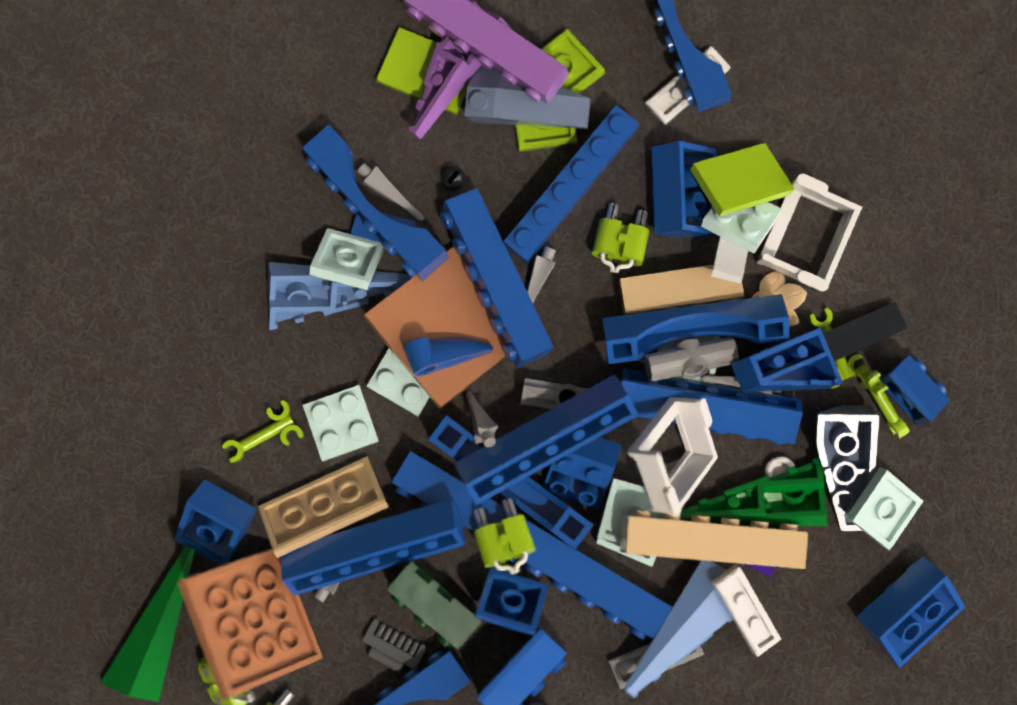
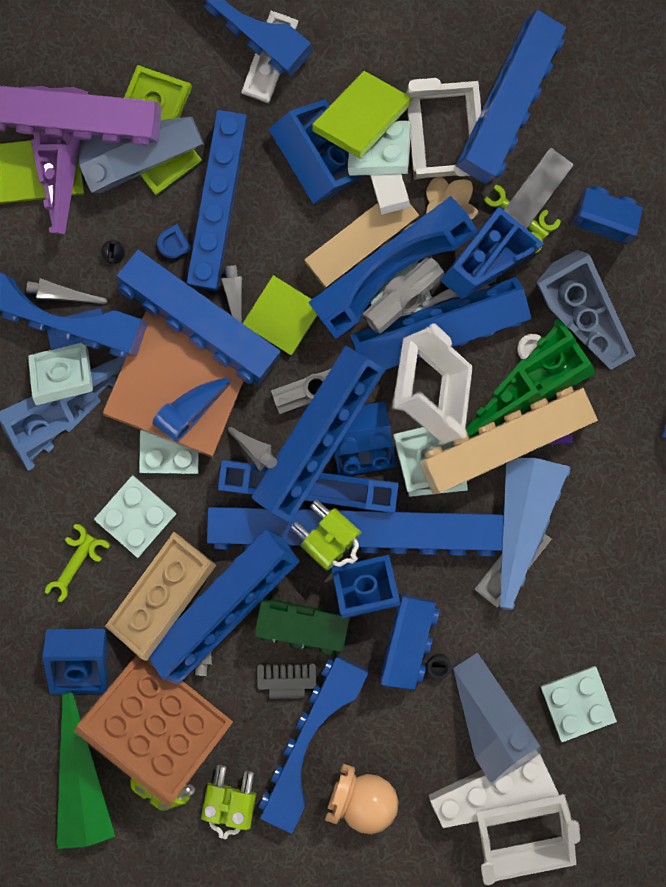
camera: 25 degrees left, 5 degrees up
lime piece [592,203,650,273] -> none
white tile [711,565,781,657] -> none
light aqua plate [846,467,923,550] -> none
lime bar [853,364,910,438] -> none
none -> blue tile [157,224,192,259]
none -> lime tile [243,275,317,356]
none -> blue brick [455,10,566,184]

